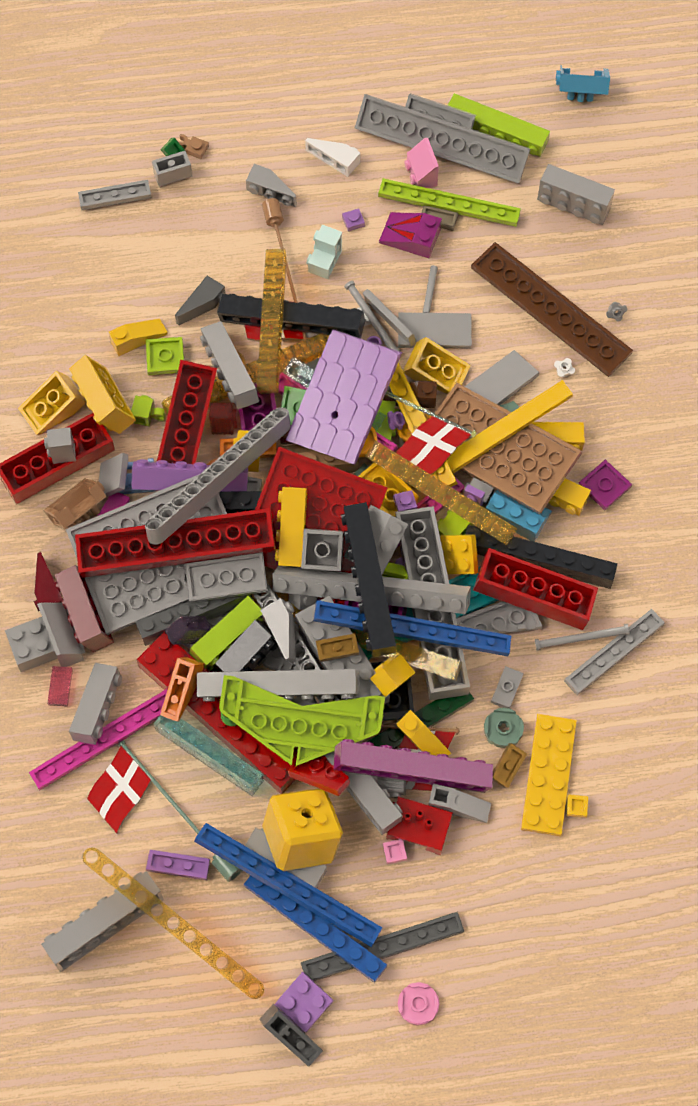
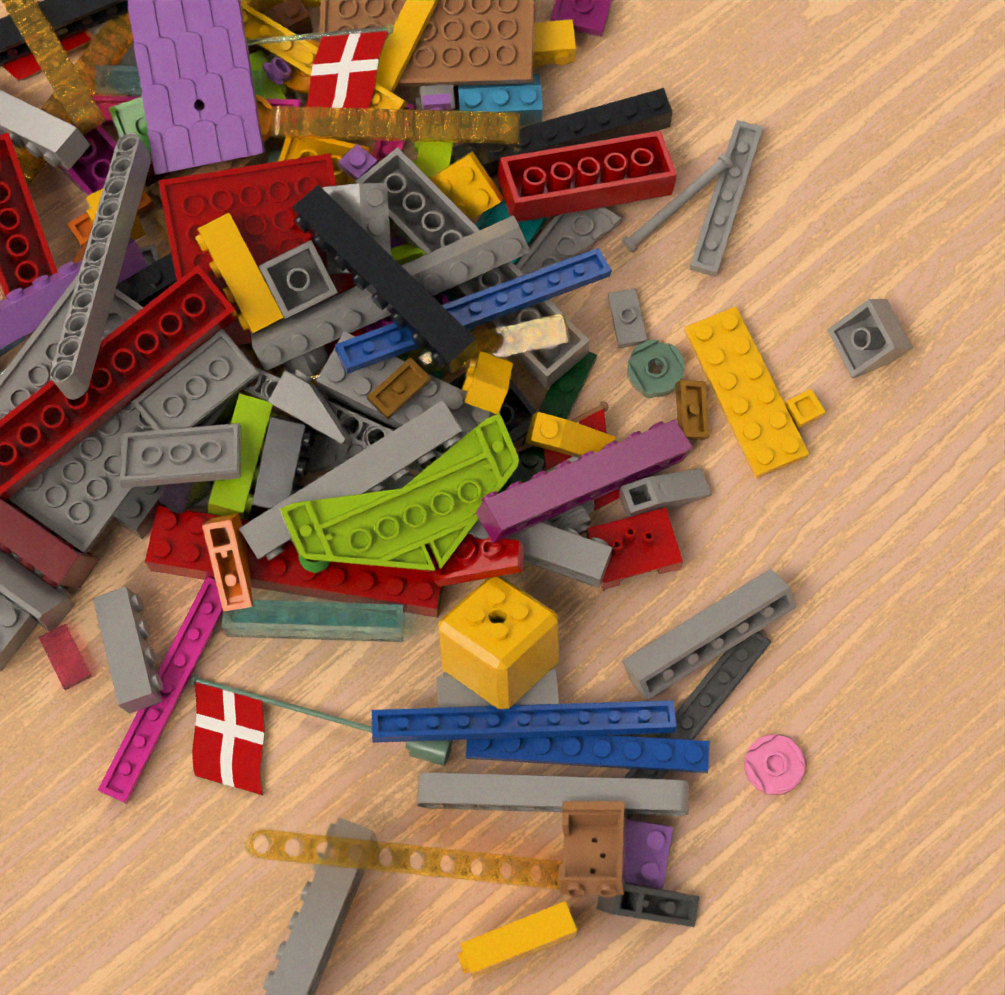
camera: 30 degrees left, 5 degrees up
medium lavender plate [146,850,210,880] -> none
clear red brick [209,402,238,435] -> none
bright pink plate [383,839,407,864] -> none
none -> light grey tile [119,423,242,488]
none -> light grey beam [417,773,689,816]
none -> yellow brick [456,901,577,978]
none -> medium nougat piece [558,801,627,897]
none -> light grey brick [622,569,796,700]
none -> light grey slope [827,299,913,378]

